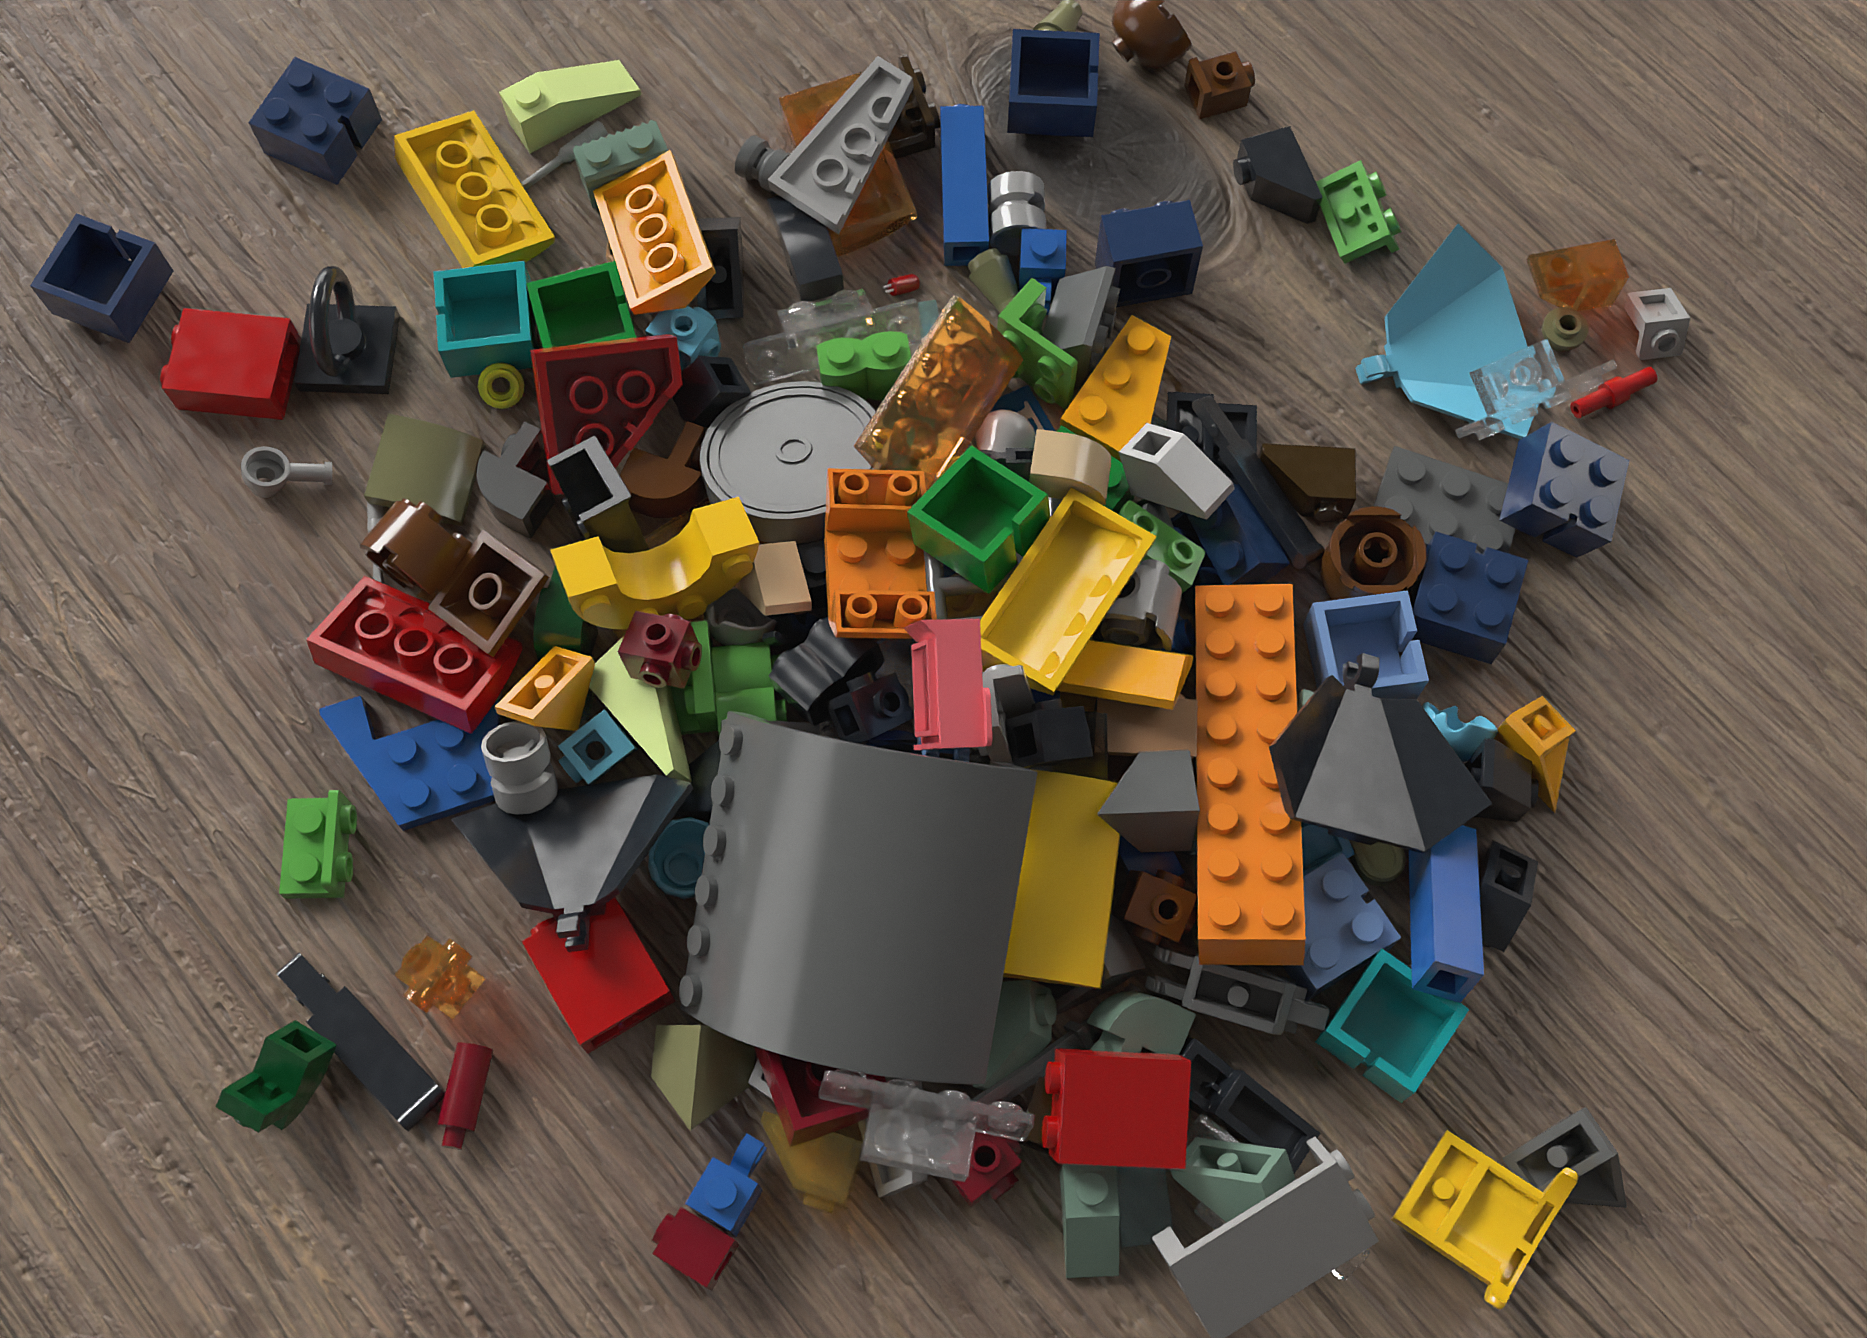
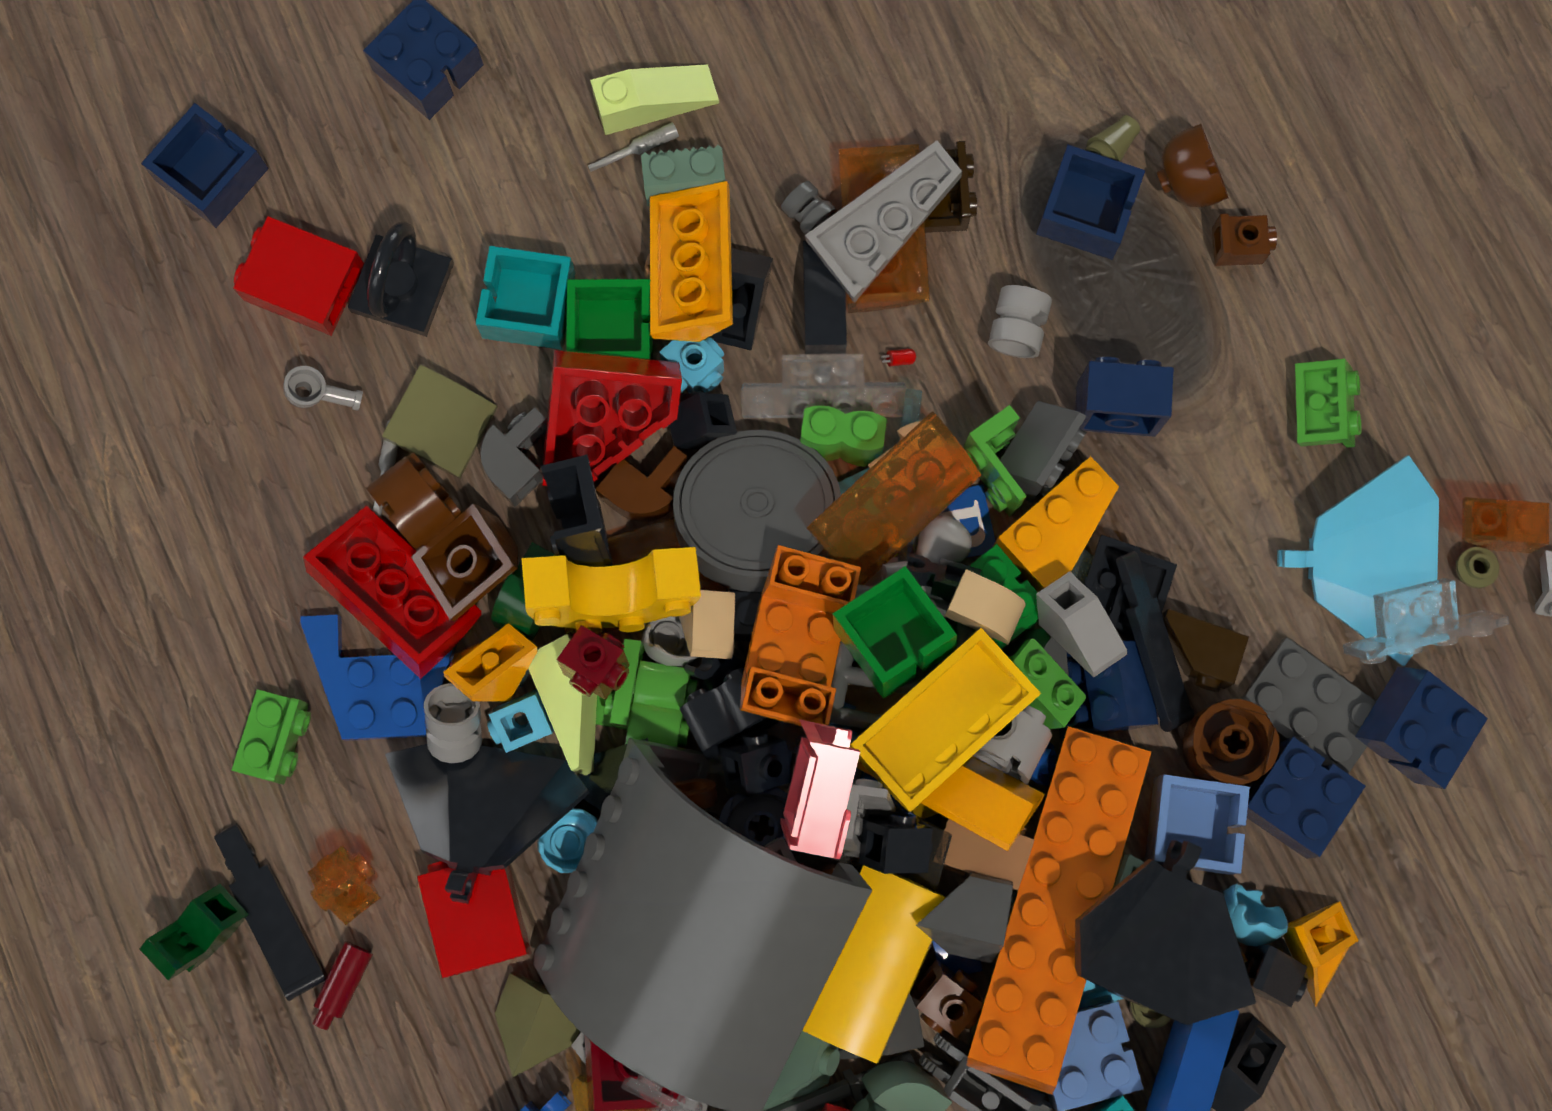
camera: 15 degrees right, 10 degrees up
yellow slope [394,110,555,268] -> none
neon yellow plate [478,362,524,409] -> none
blue brick [940,104,989,266] -> none
olive cone [967,248,1019,314] -> none
blue brick [1019,228,1067,315] -> none
black slope [1233,126,1323,224] -> none
red bar [1570,366,1658,419] -> none

